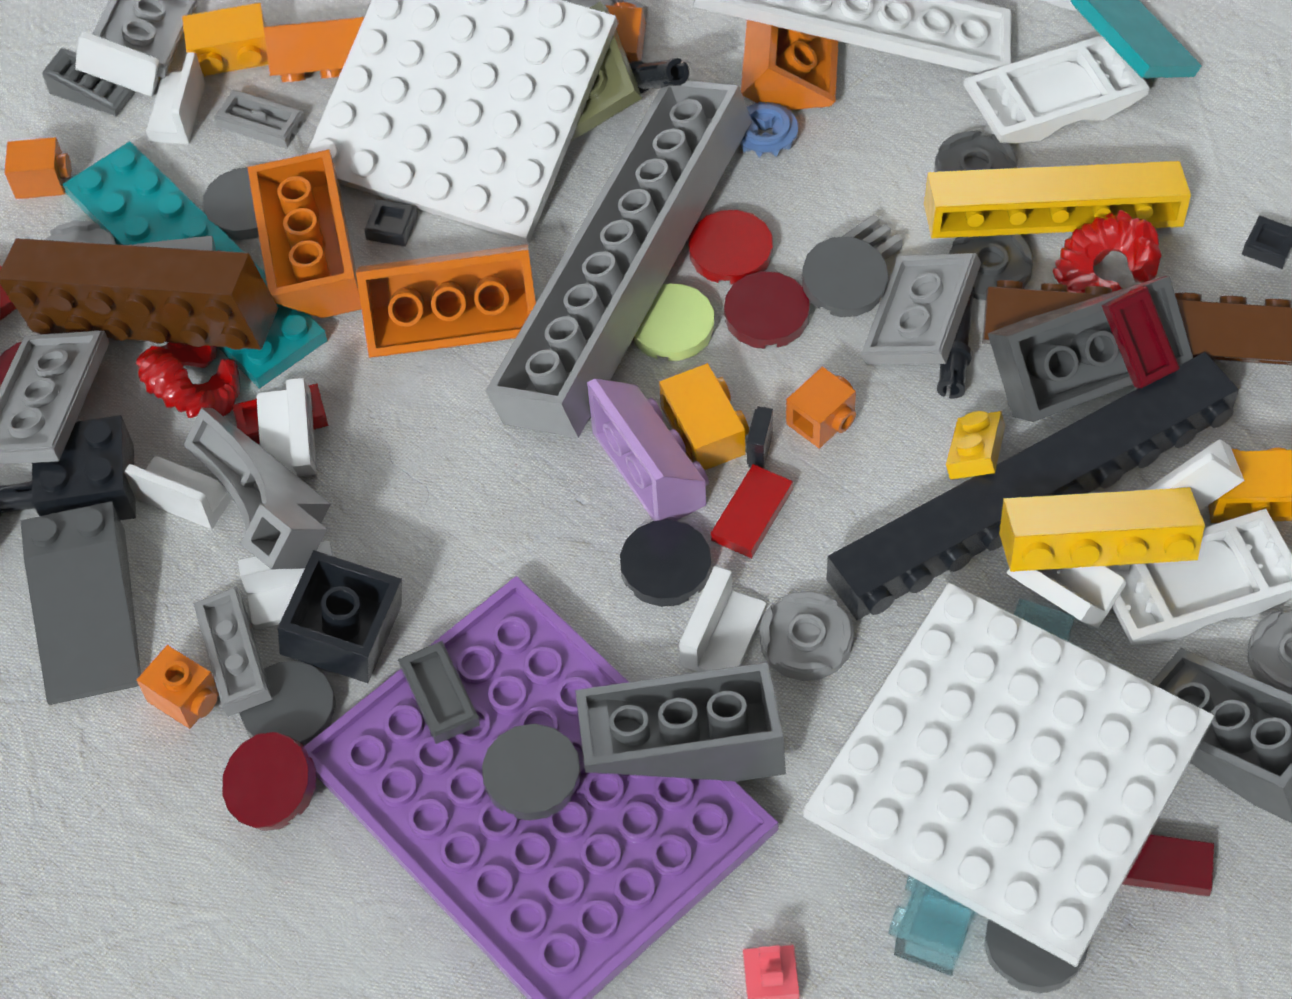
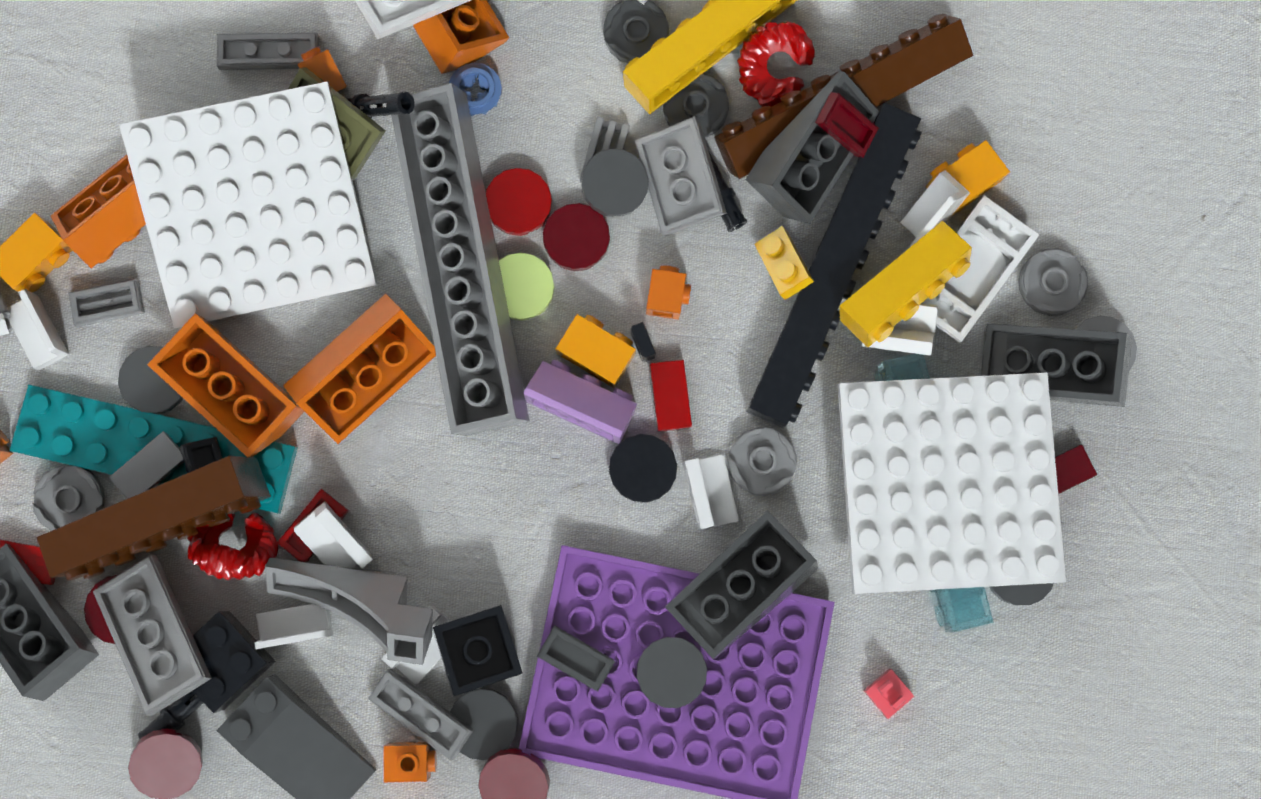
camera: 45 degrees left, 25 degrees up
black tile [364,199,418,247] -> none

